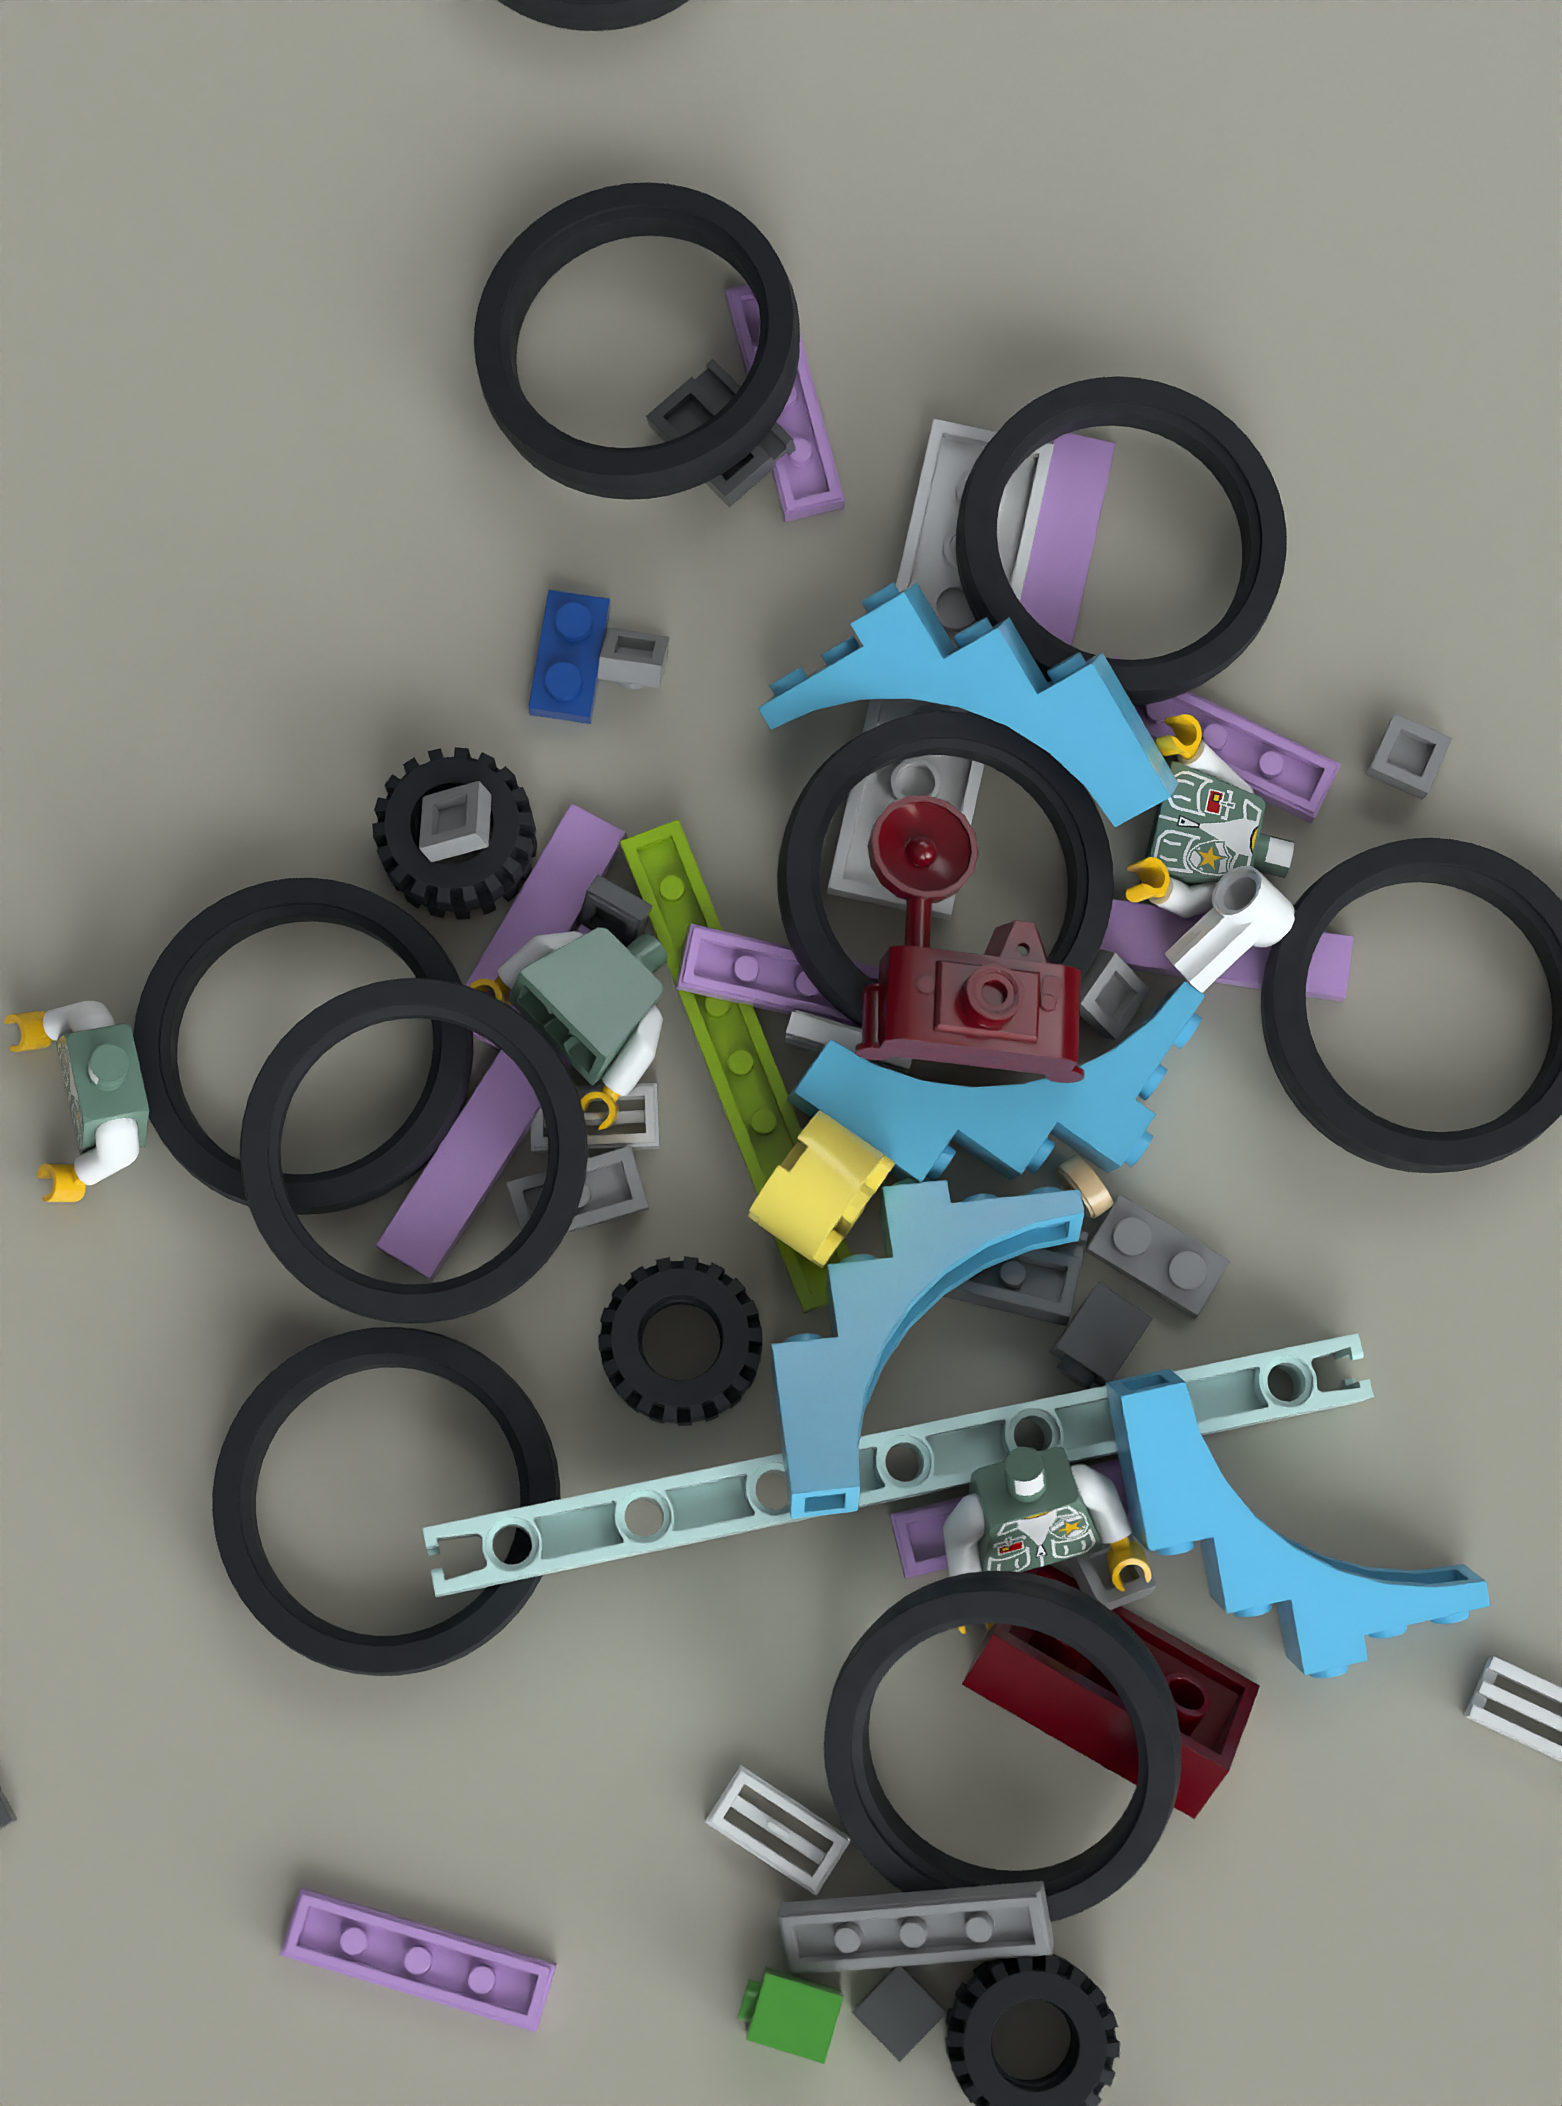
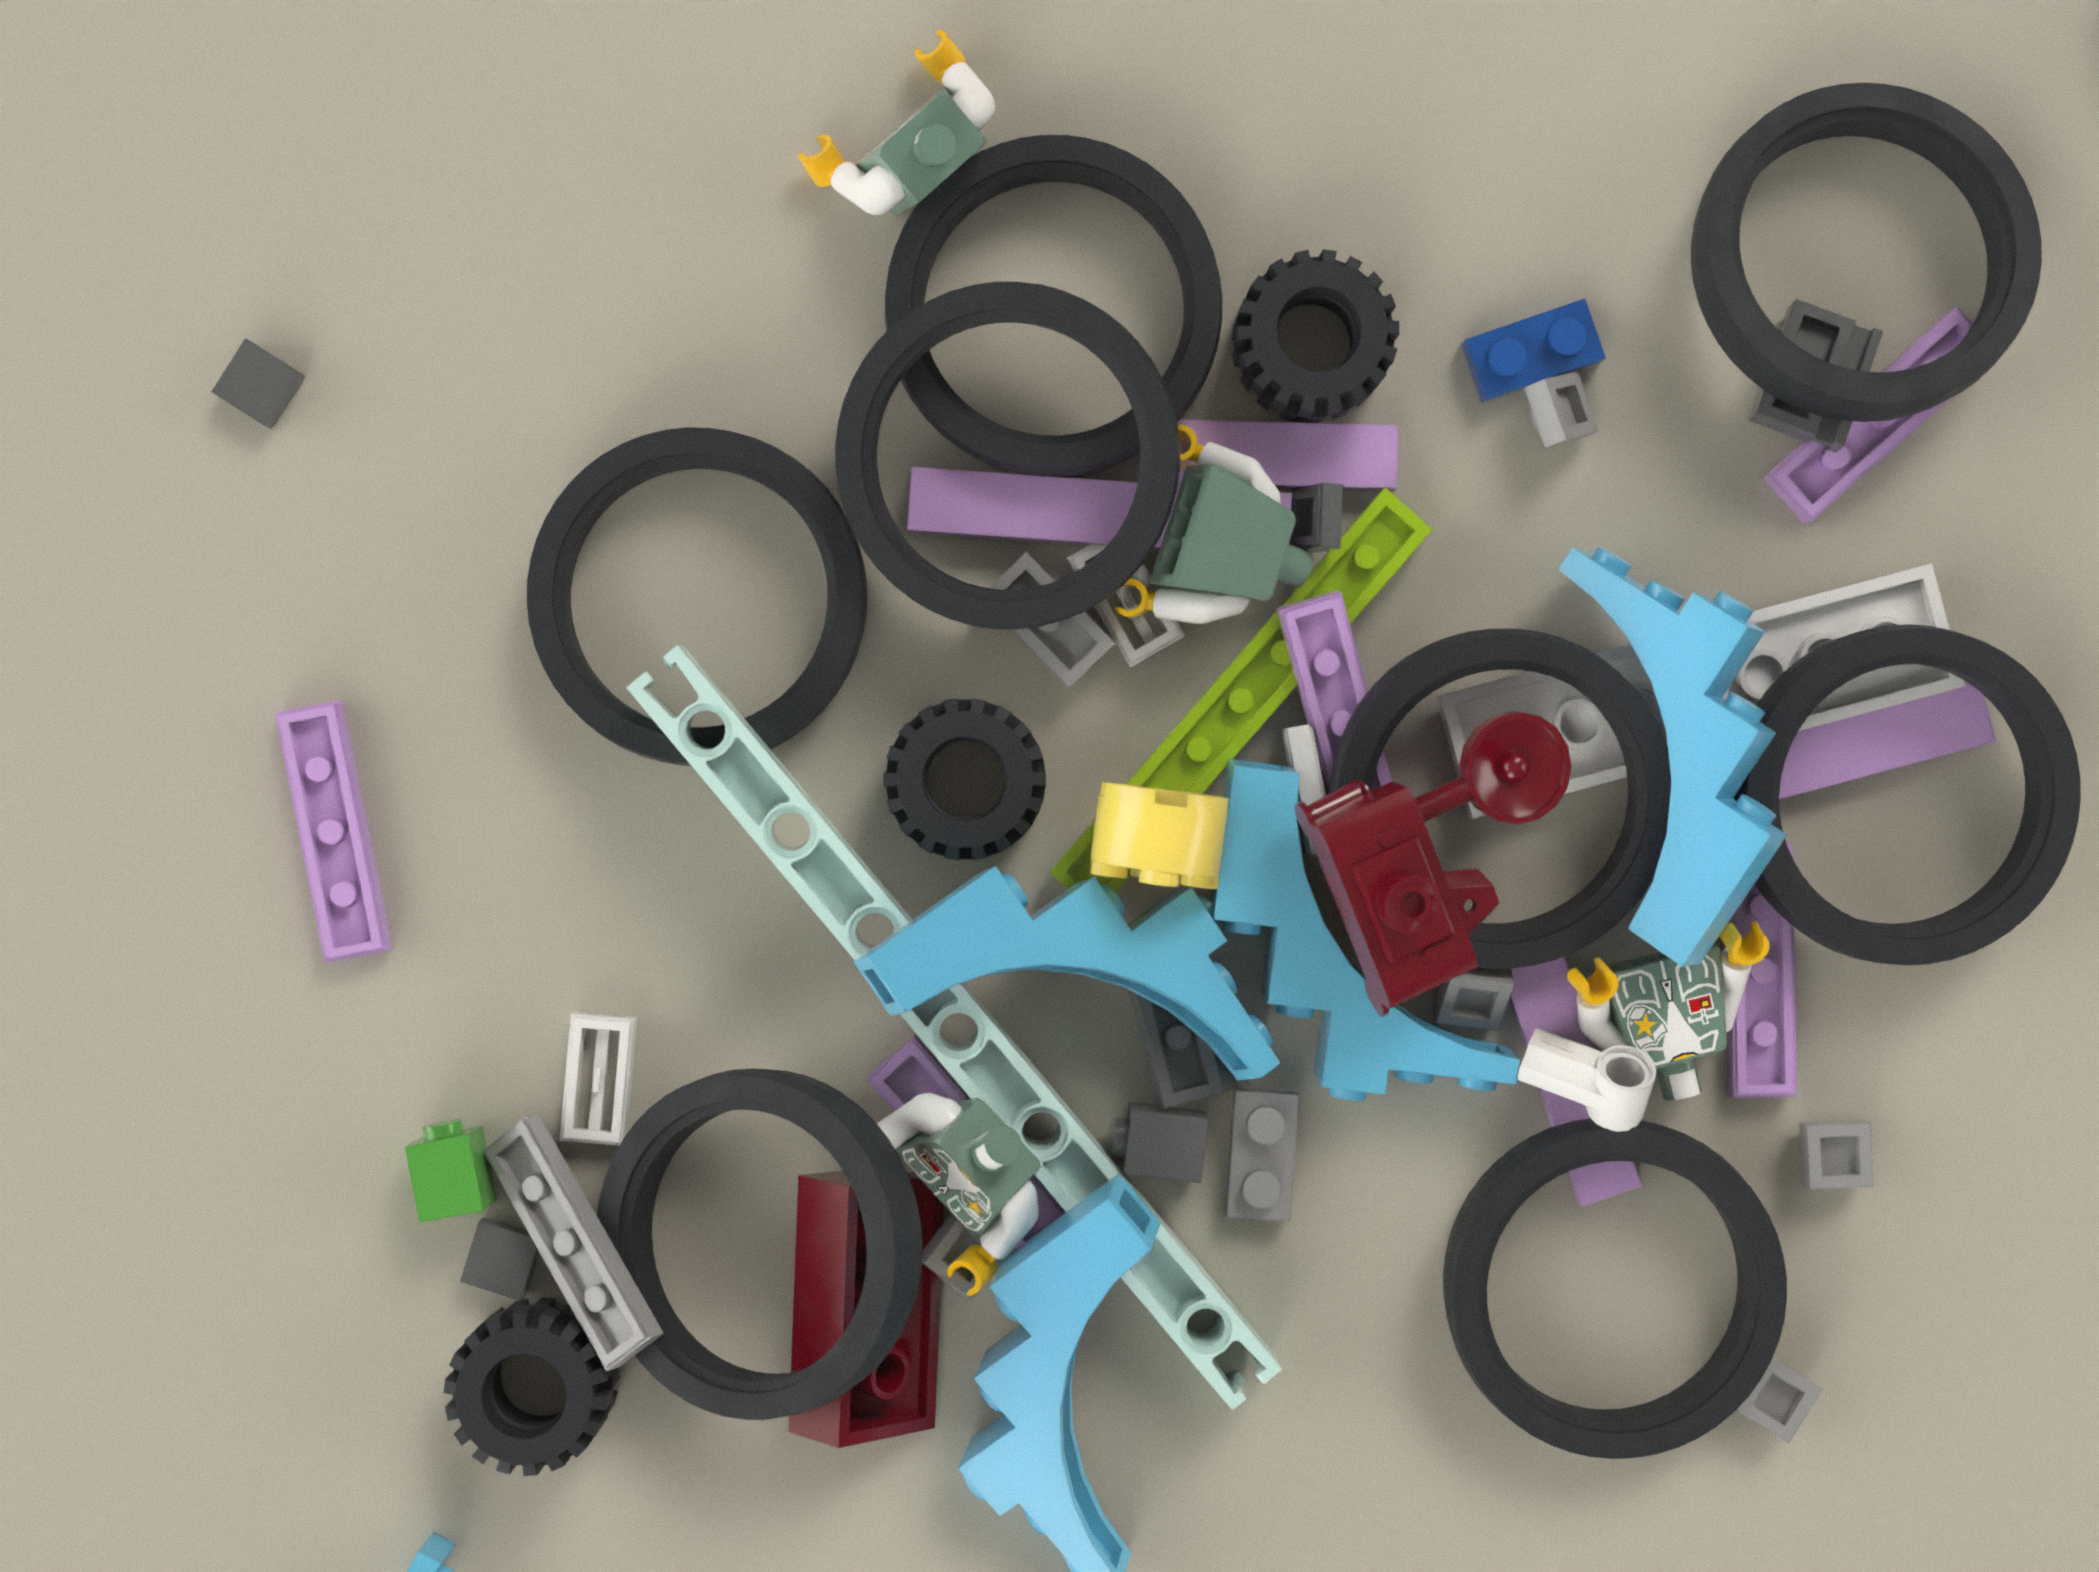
camera: 65 degrees right, 10 degrees up
light grey plate [419,781,492,862] -> none
tan tile [1056,1154,1113,1219] -> none

